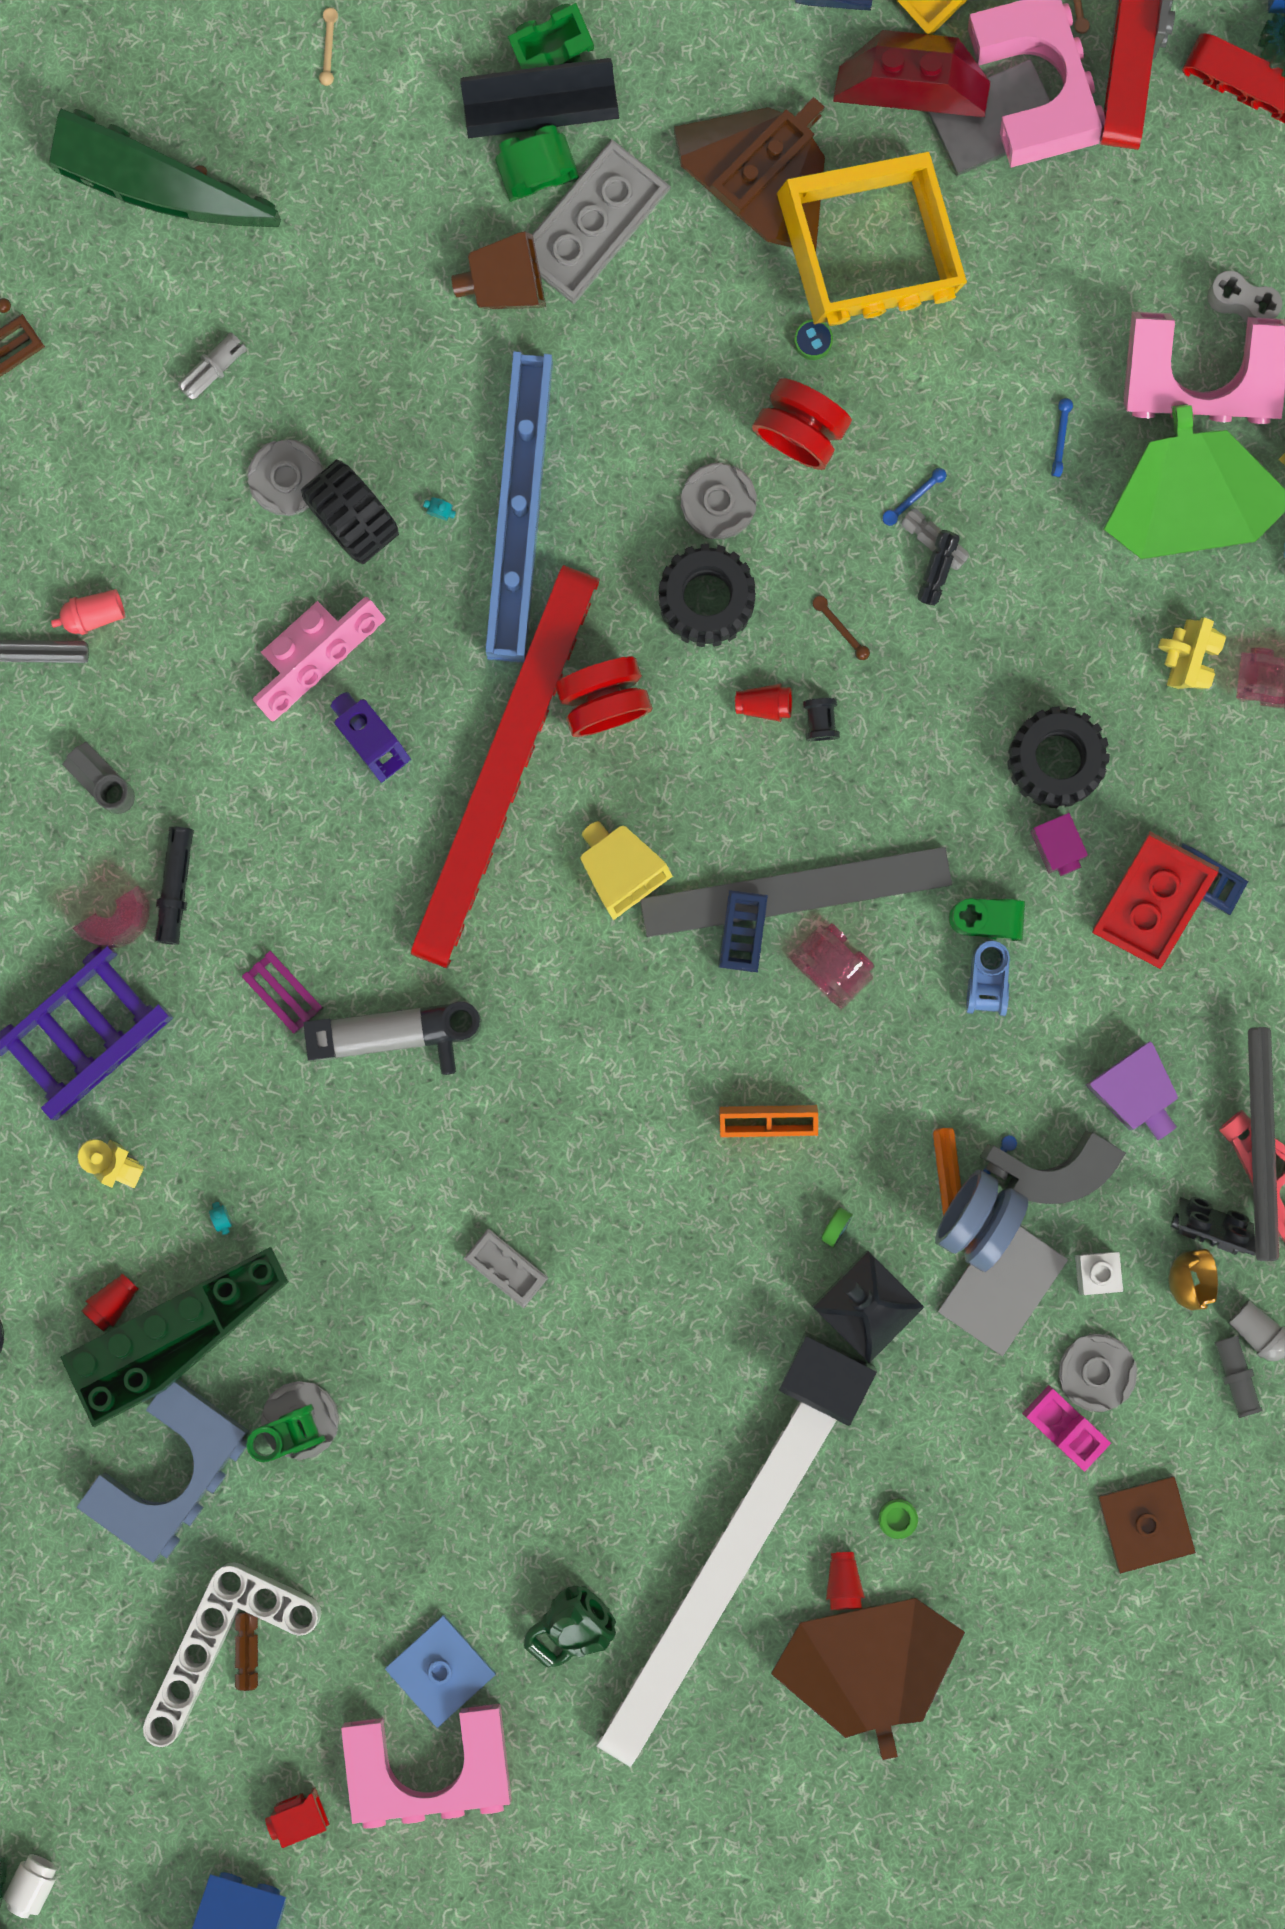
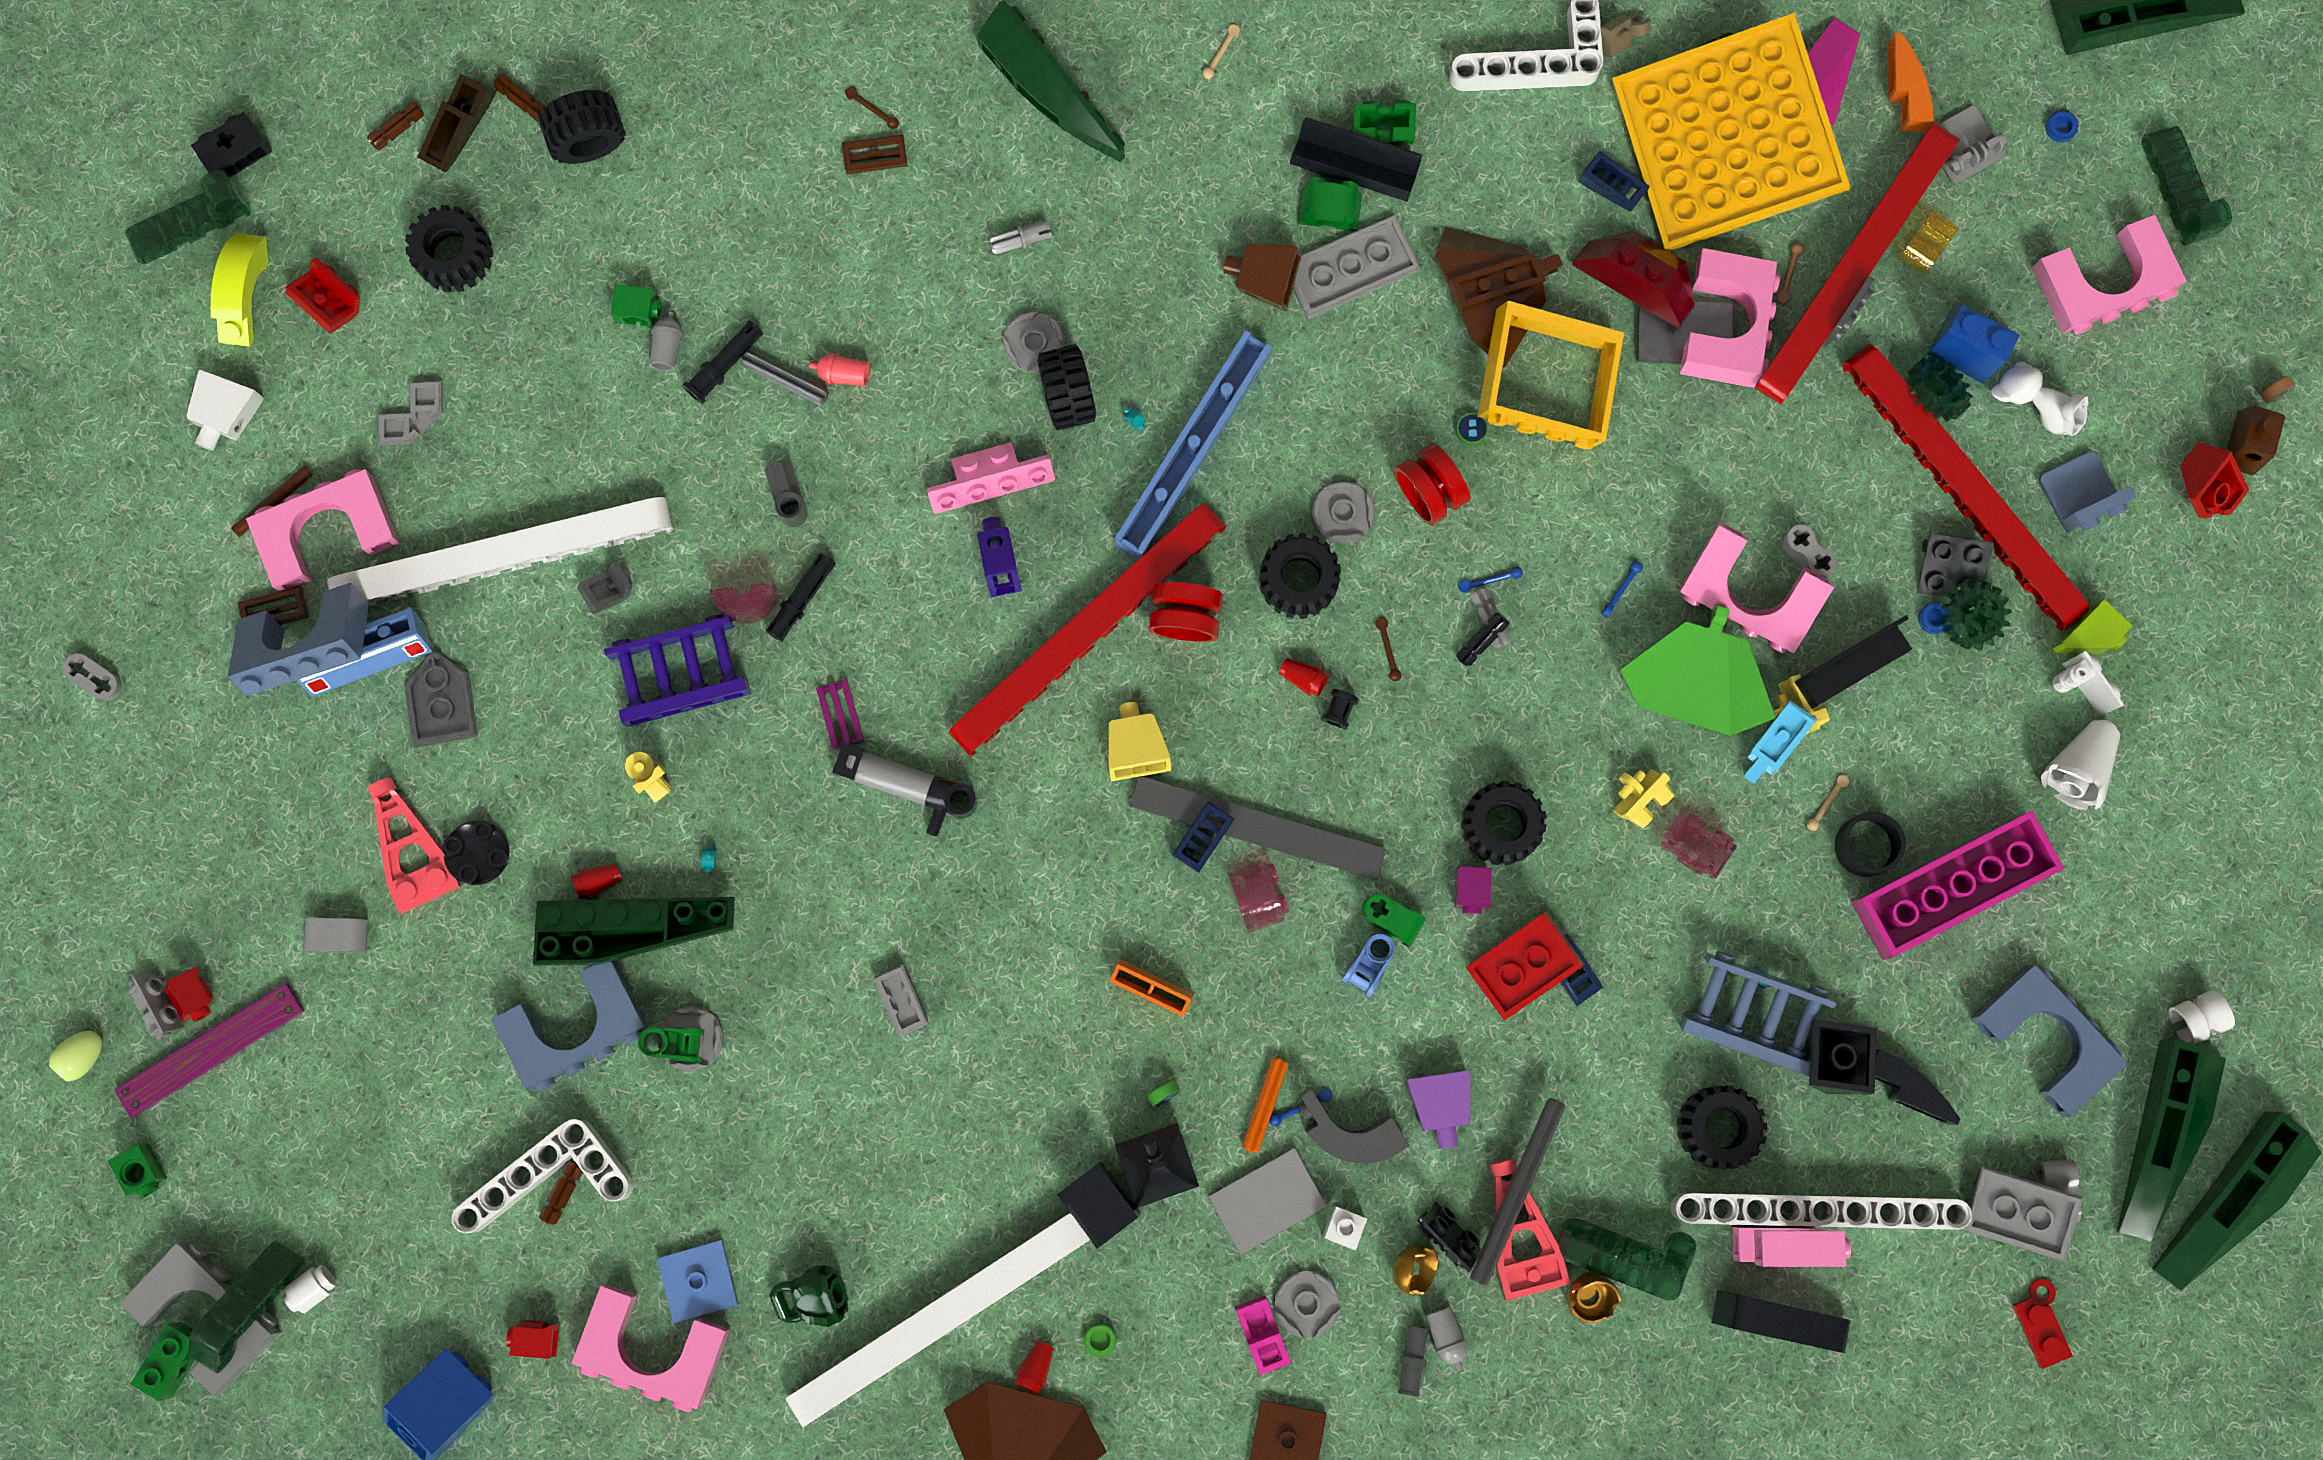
camera: 20 degrees right, 5 degrees down
sand blue wheel [935,1170,1028,1272] -> none

